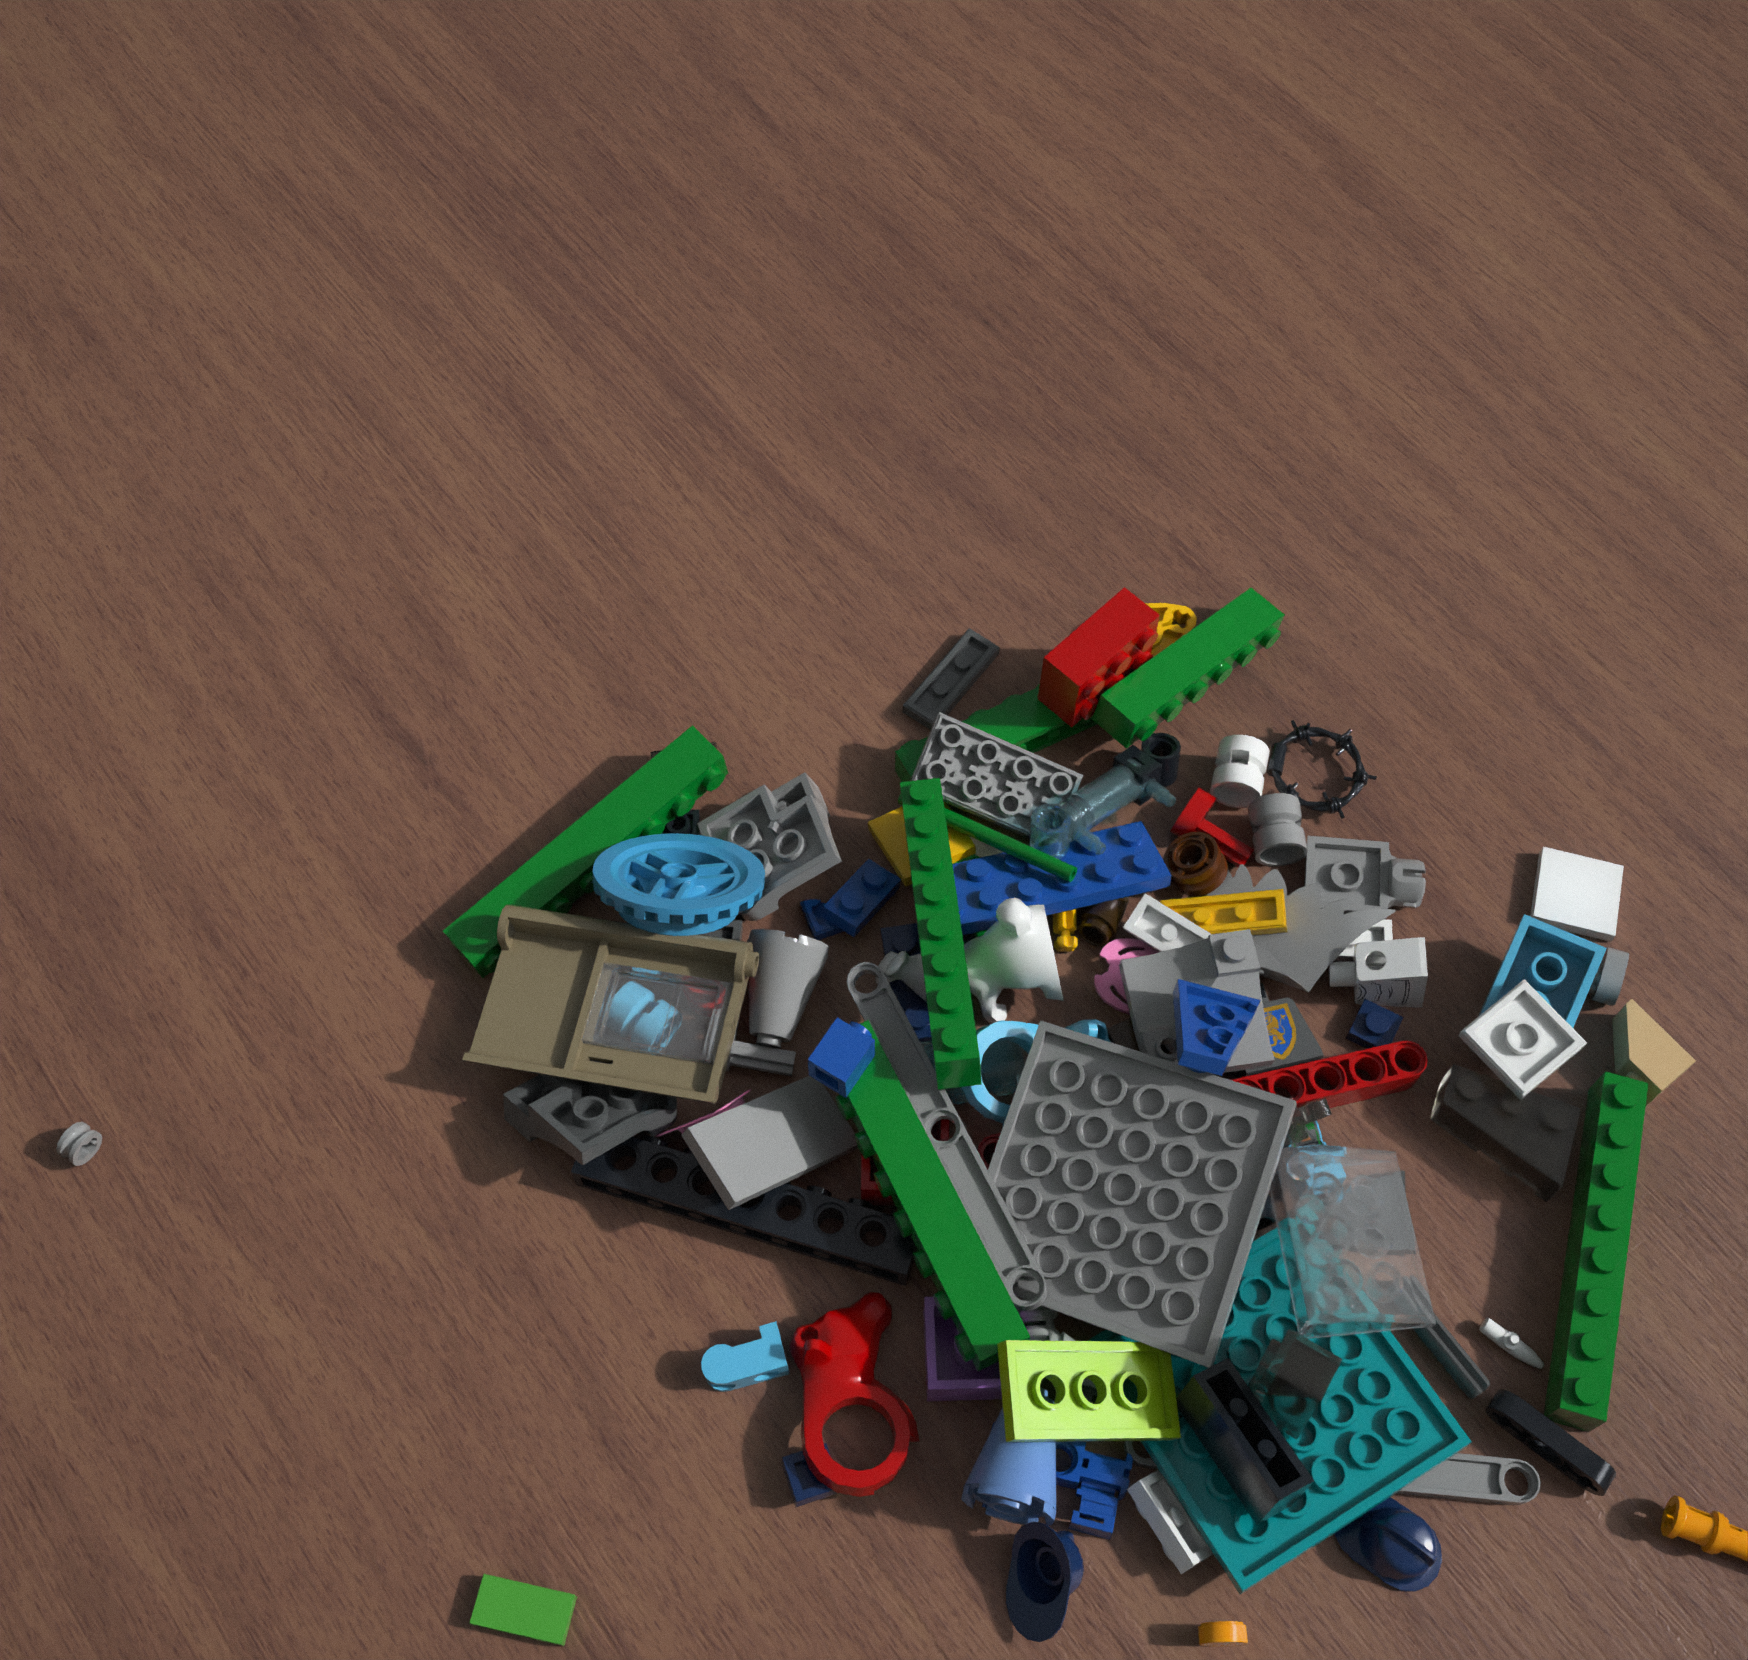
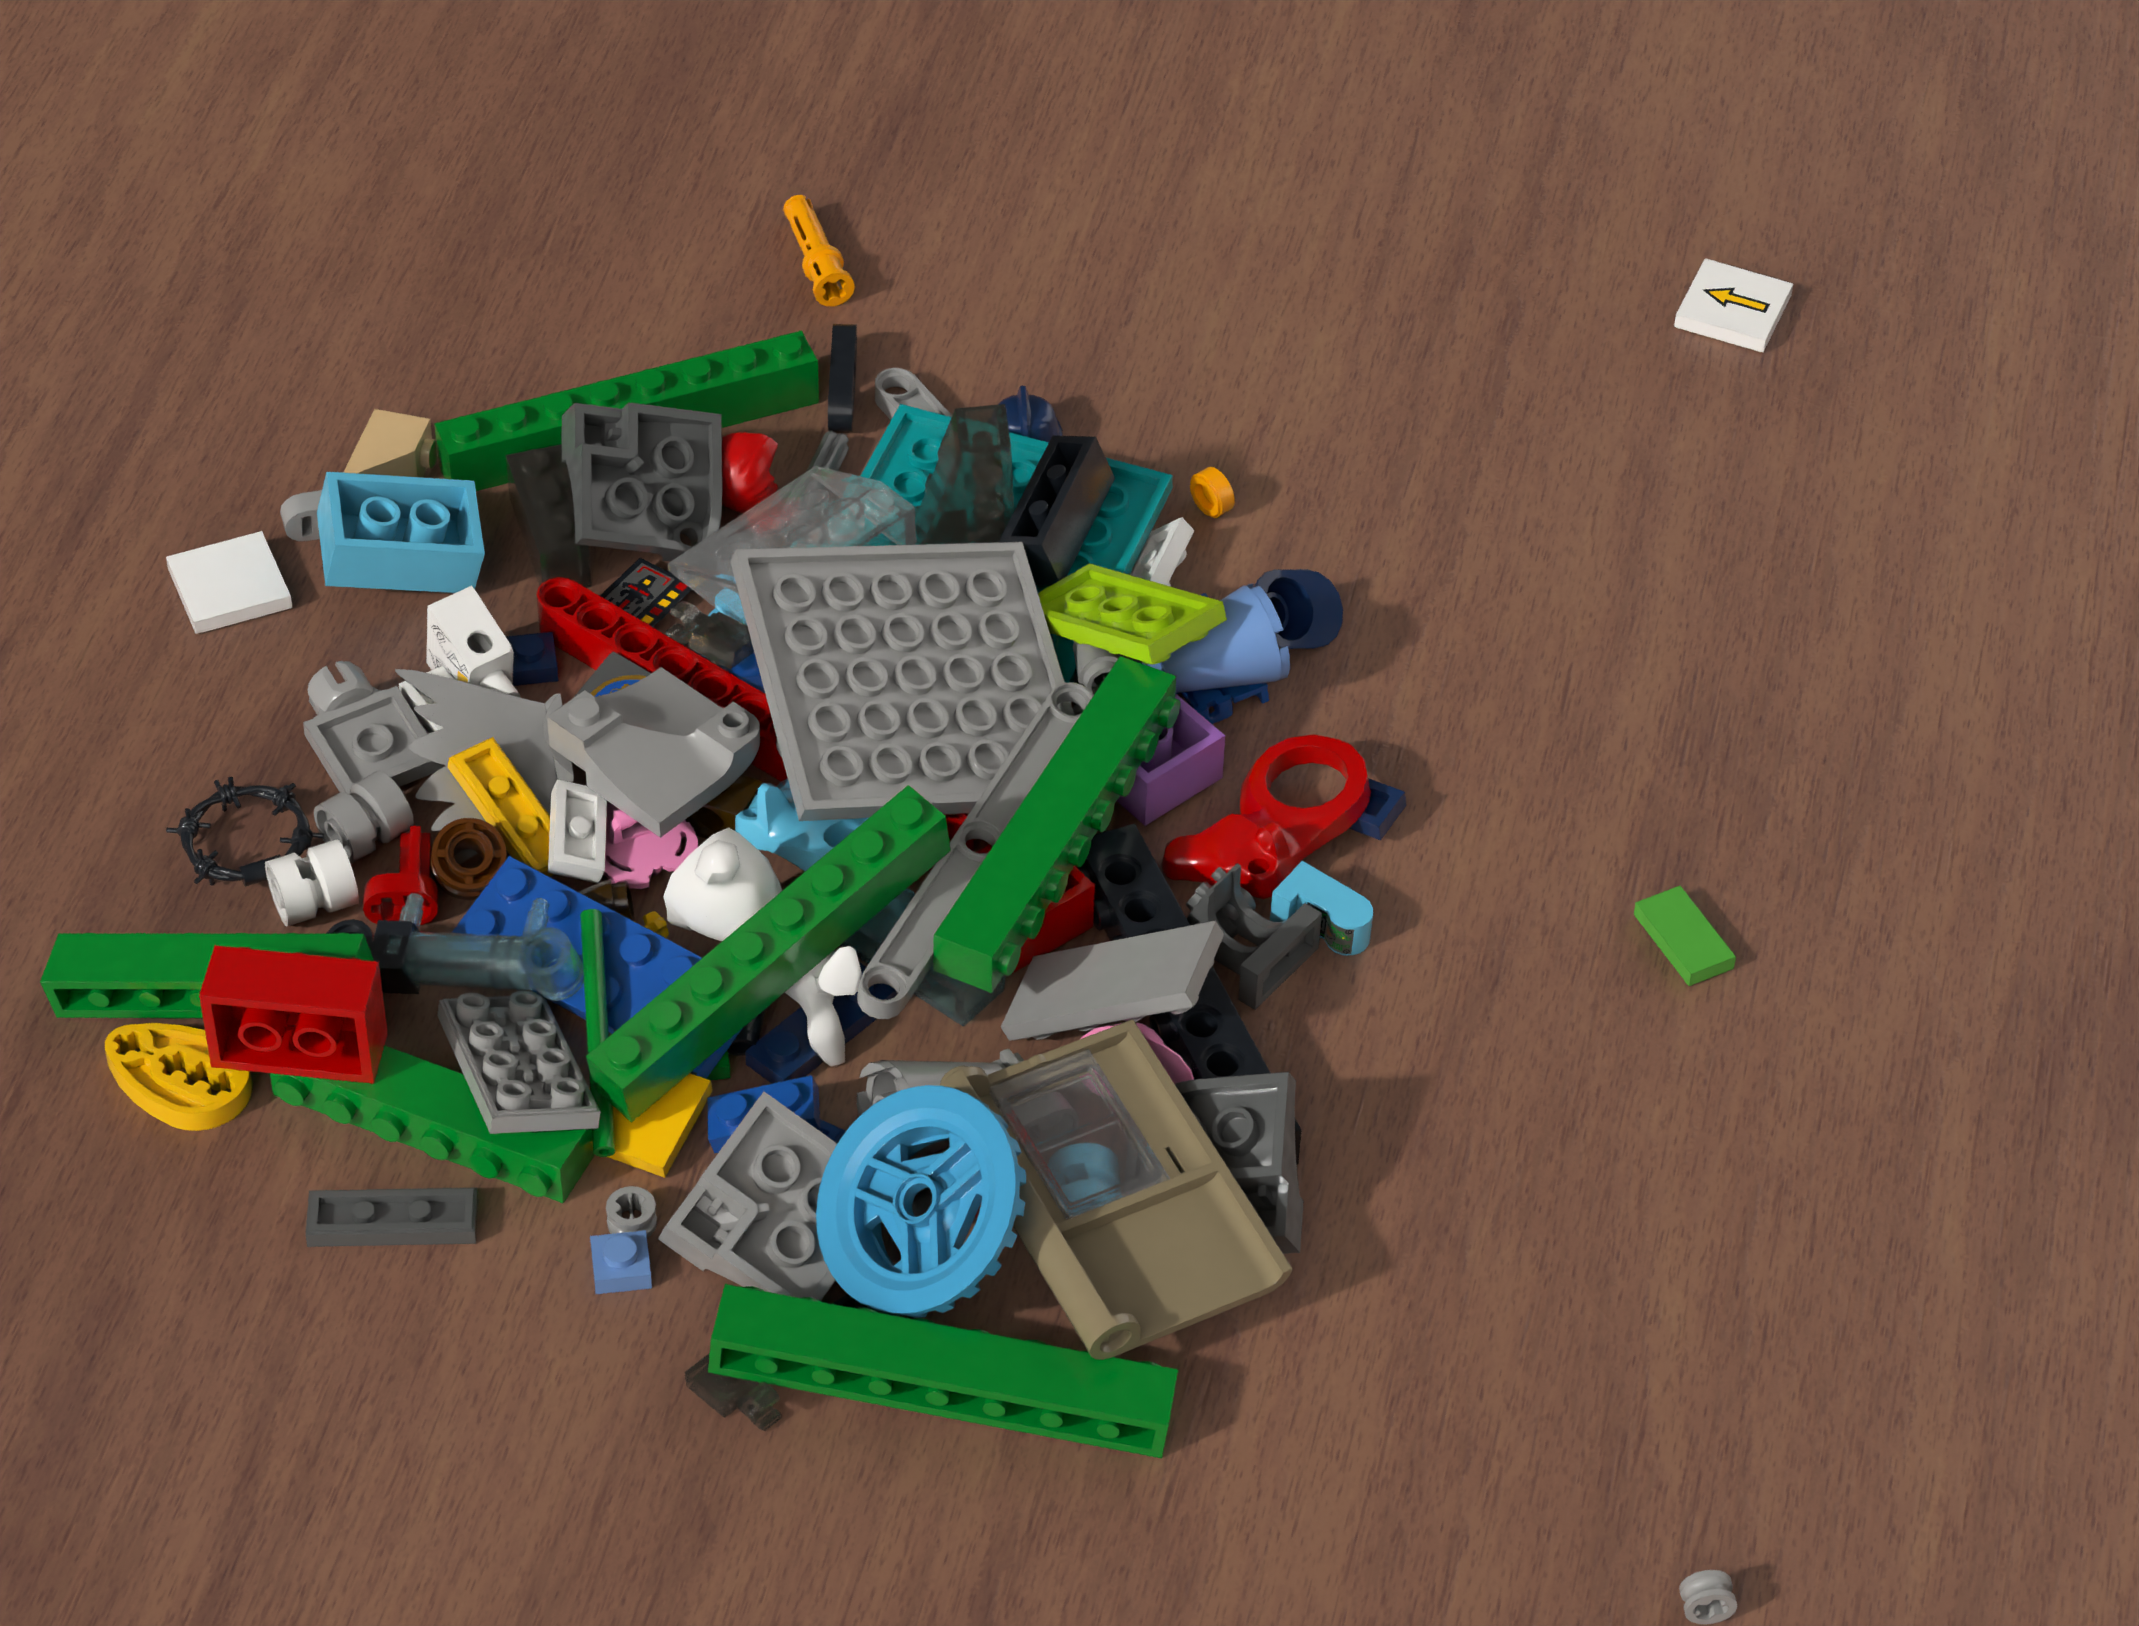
camera: 130 degrees left, 15 degrees down
blue brick [808,1017,875,1098] -> none
blue wing [1173,979,1261,1076] -> none
white tile [1458,979,1587,1100] -> none
white helmet [1479,1318,1544,1369] -> none
none -> dark grey slope [562,402,722,563]
none -> medium blue plate [590,1230,652,1294]
none -> piece [600,558,696,627]
none -> light grey bush [606,1186,657,1238]
none -> red hair [722,432,778,513]
none -> dark grey tile [1185,863,1322,1010]

